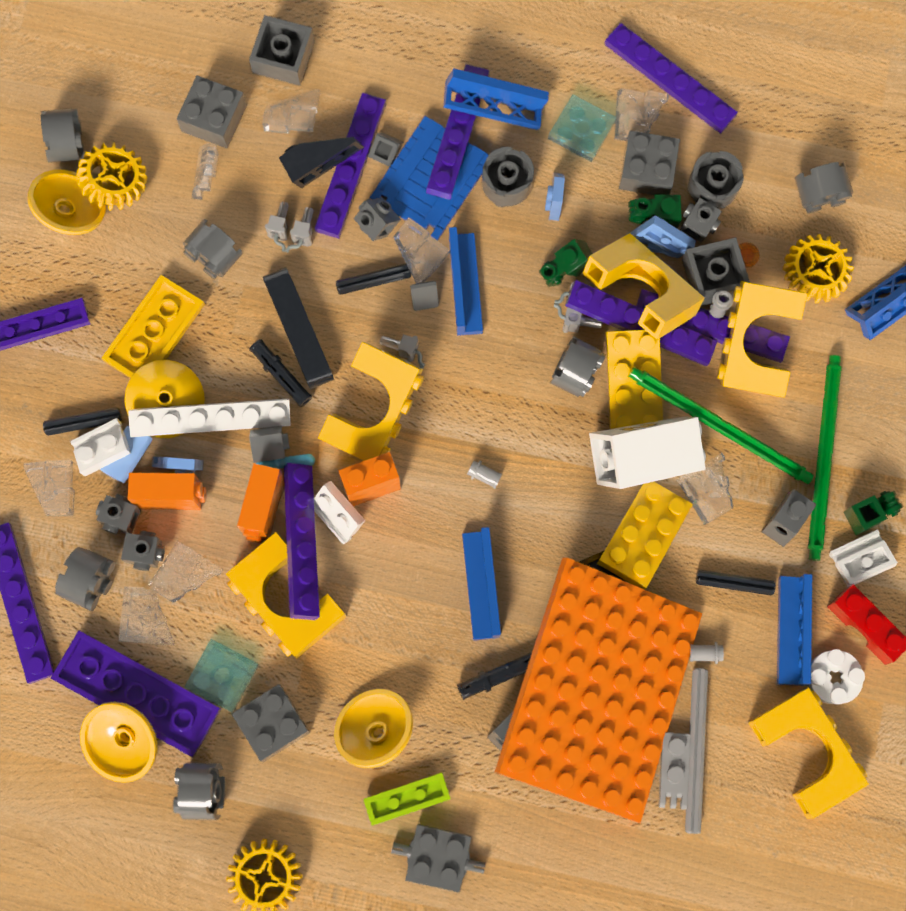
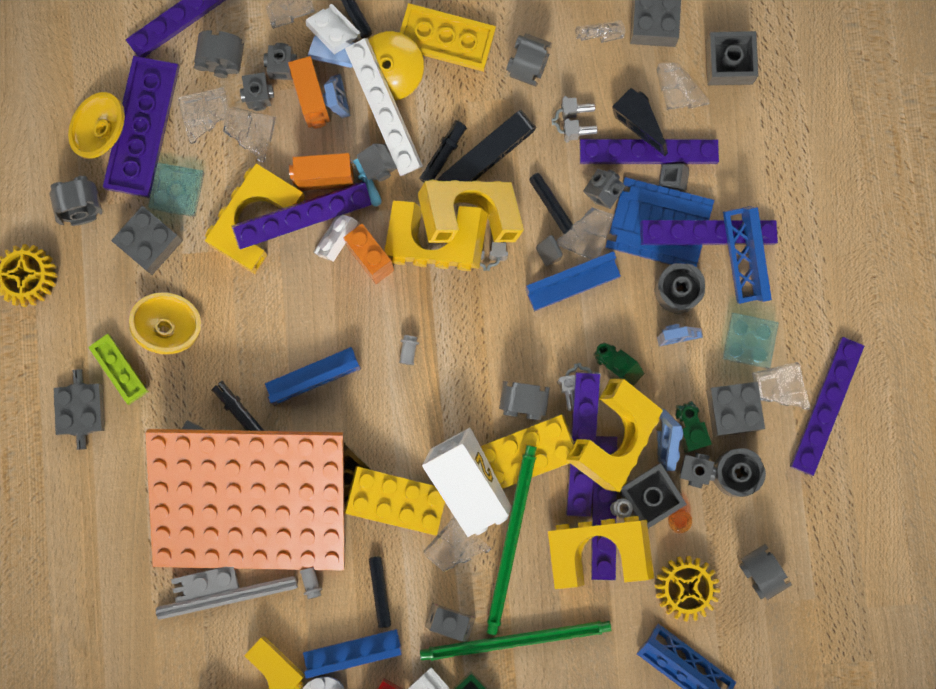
camera: 75 degrees right, 5 degrees up
none -> yellow arch [418,180,524,243]

